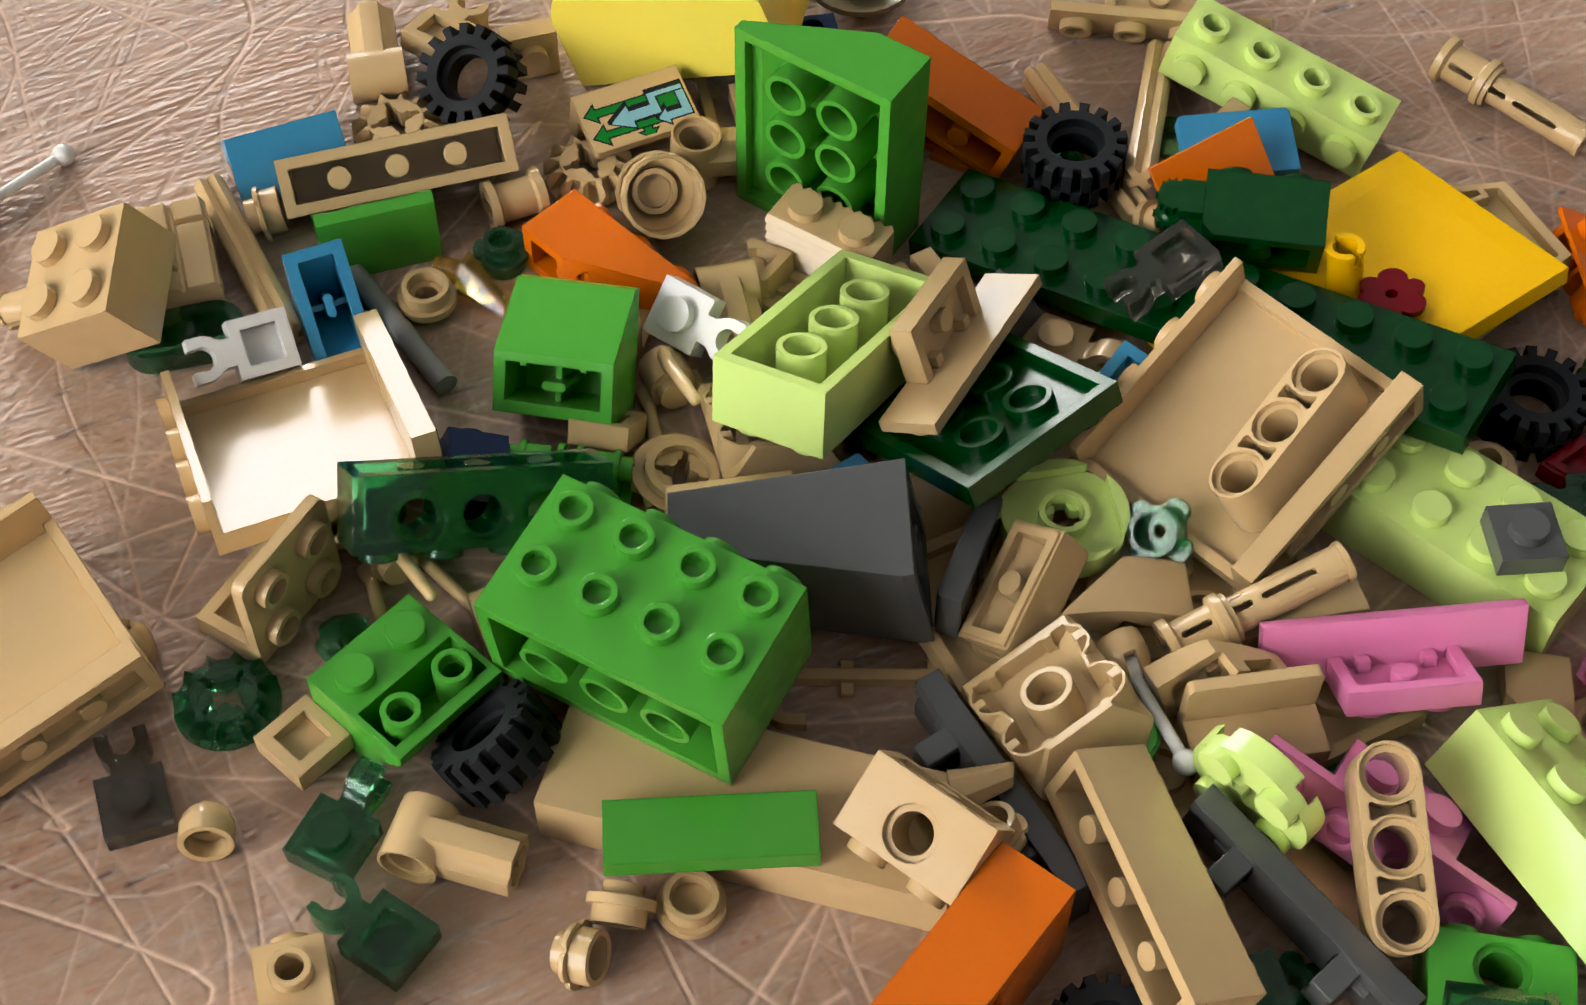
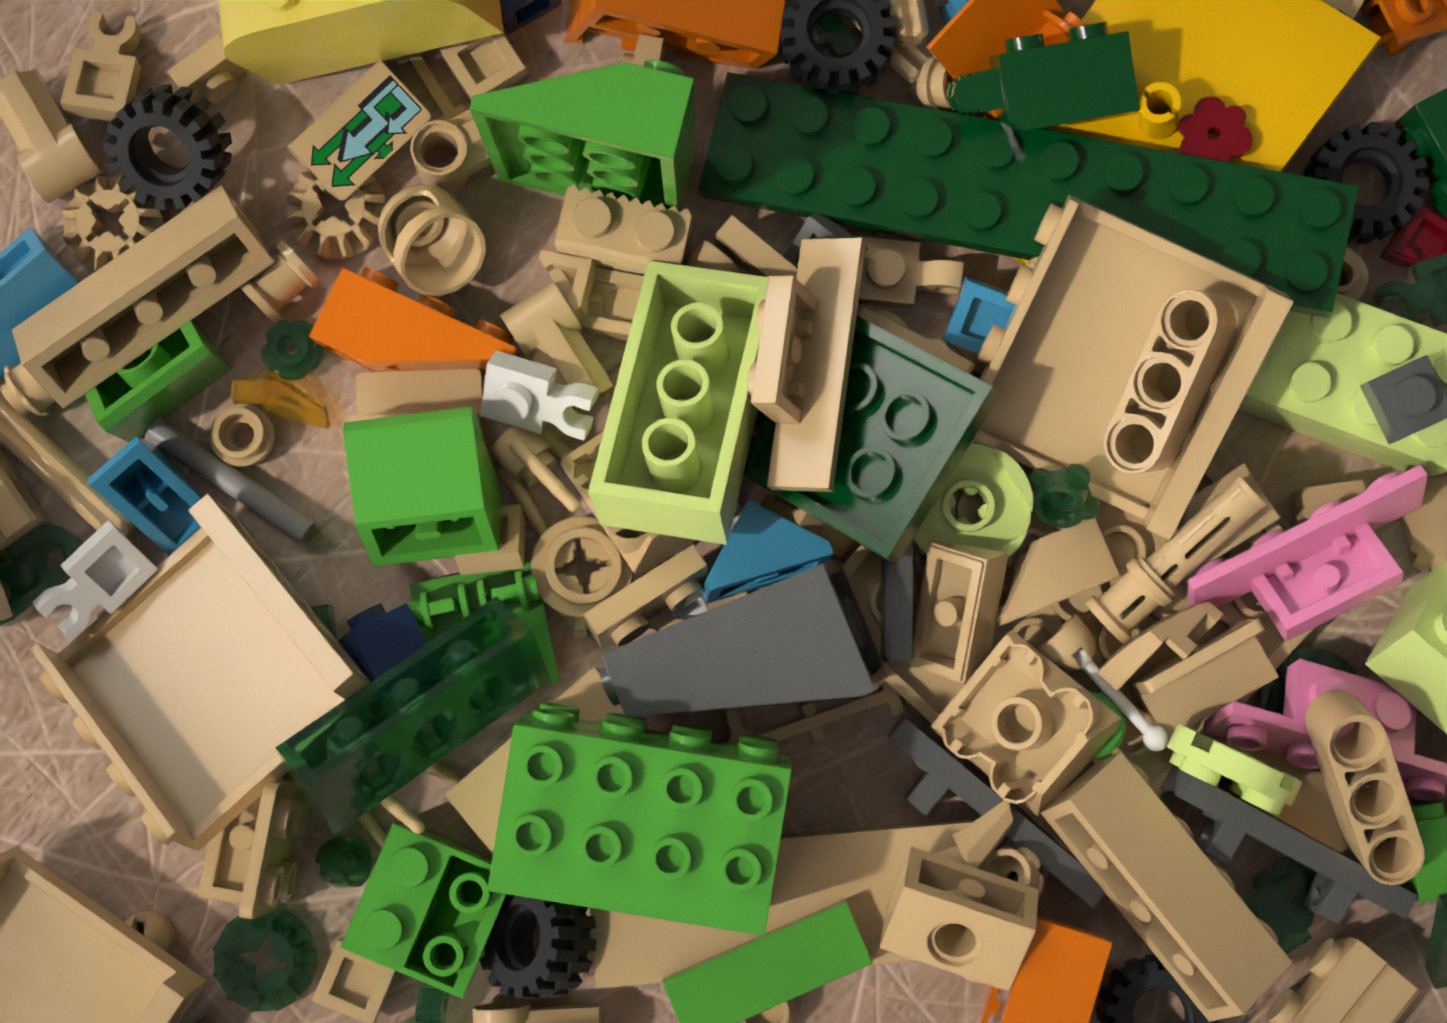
camera: 20 degrees left, 30 degrees up
clear smoke plate [1103,219,1223,322] -> none

